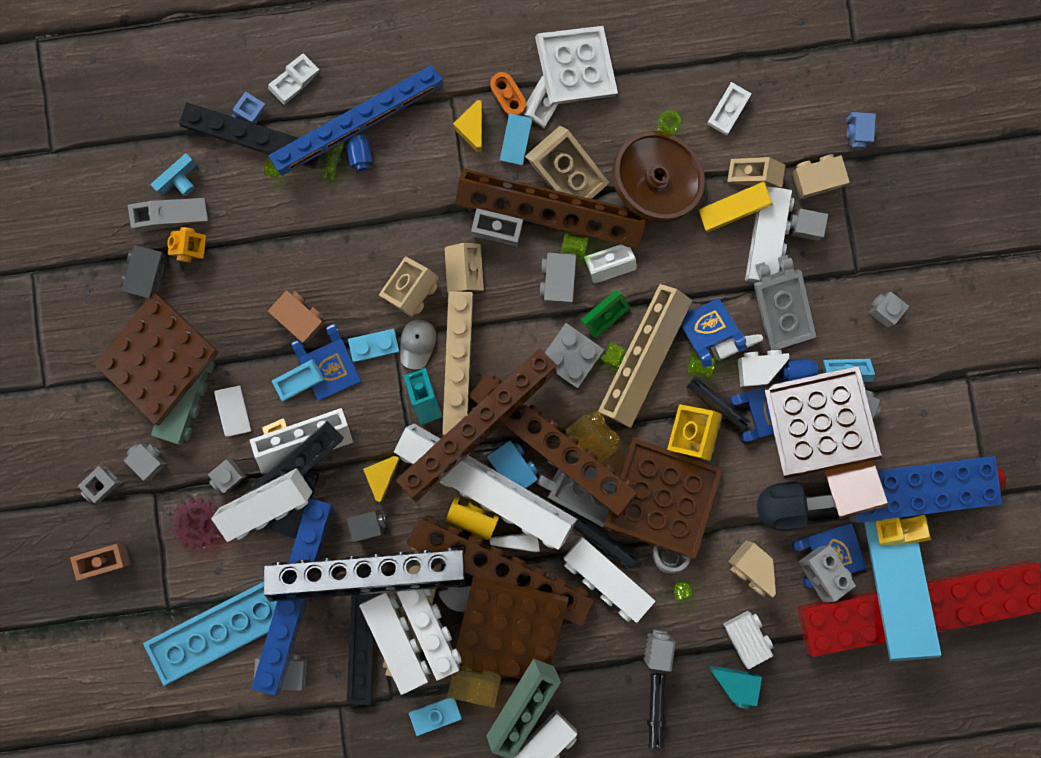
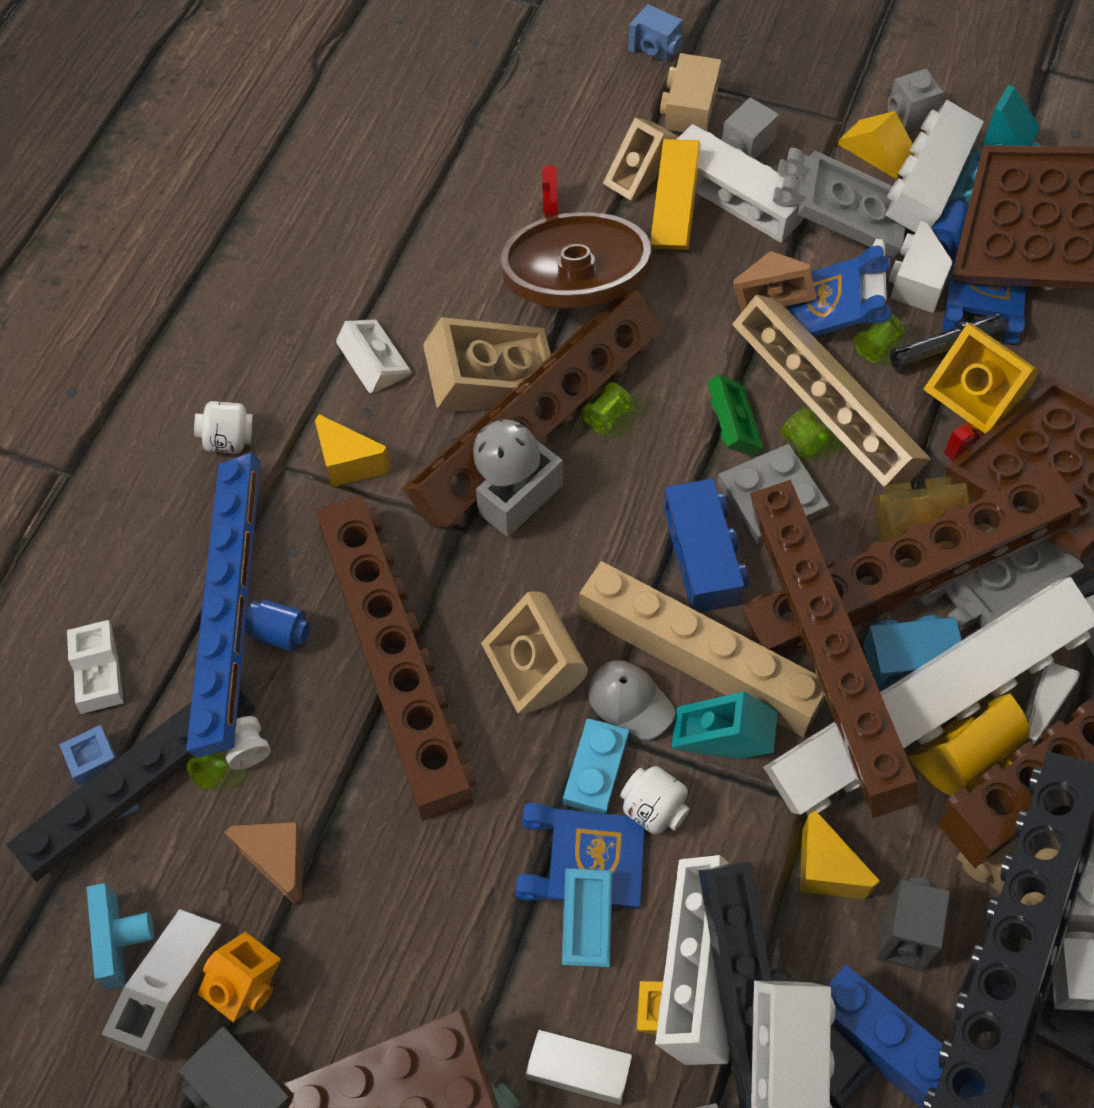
camera: 55 degrees left, 25 degrees down
nougat brick [268,290,325,345] -> none
clear neon green piece [323,141,345,182] -> none
tan panel [445,243,484,293] -> none
orange plate [490,72,526,116] -> none
medium azure tile [500,113,533,165] -> none
white plate [535,26,618,105] -> none
light grey brick [540,253,576,305] -> none
white slope [584,244,637,284] -> none
clear neon green bush [657,109,681,135] -> none
white plate [707,82,751,136] -> none
none -> white head [194,401,253,454]
none -> medium nougat slope [225,822,304,906]
none -> white wheel [226,716,271,770]
none -> reddish brown brick [315,495,477,821]
none -> light grey helmet [473,419,540,486]
none -> red tile [542,165,558,218]
none -> white head [620,766,690,835]
none -> blue brick [663,478,749,612]
none -> medium nougat slope [734,251,817,313]
none -> yellow slope [838,111,914,179]
none -> white brick [885,100,984,232]
none -> red tile [944,423,983,461]
none -> teal slope [981,85,1040,149]

